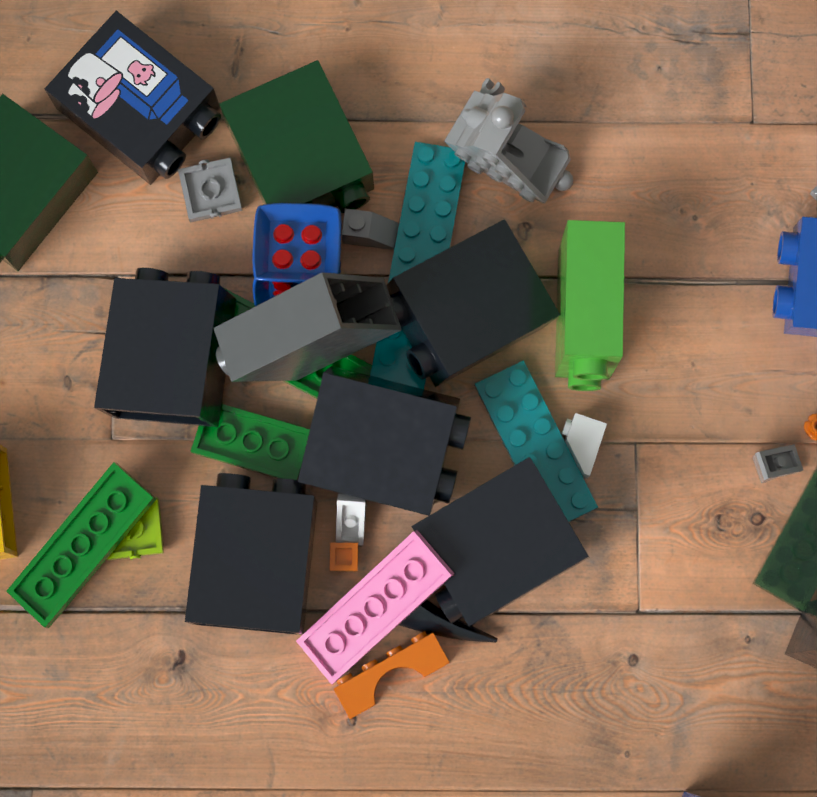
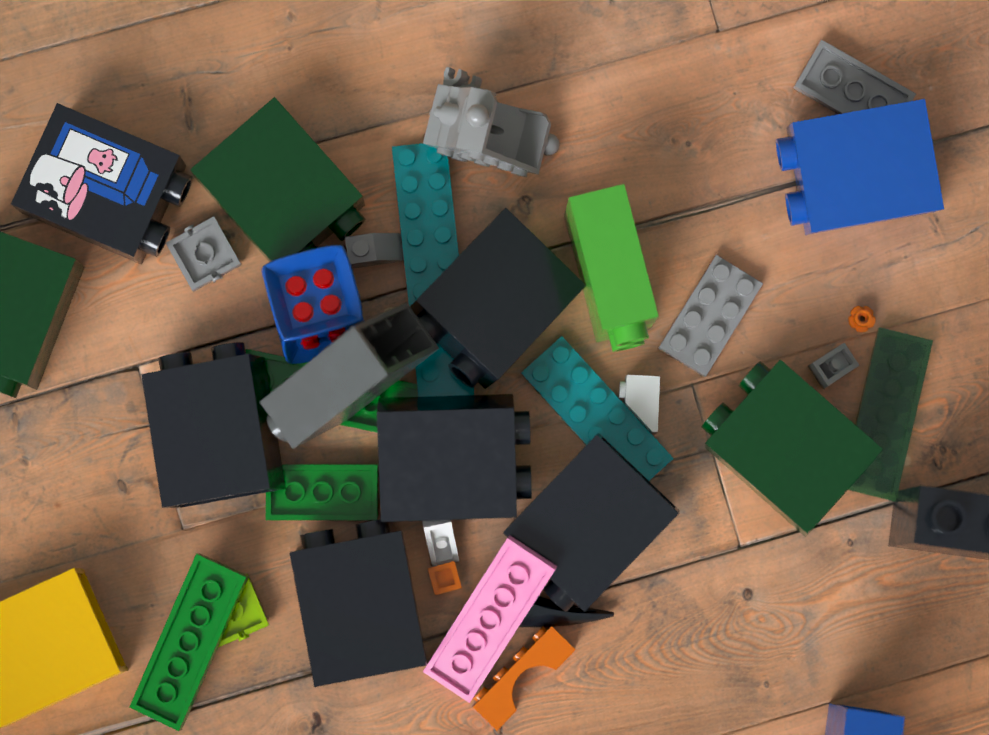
camera: 25 degrees left, 5 degrees up
none -> light grey plate [658,255,763,377]
none -> dark green brick [701,359,883,537]

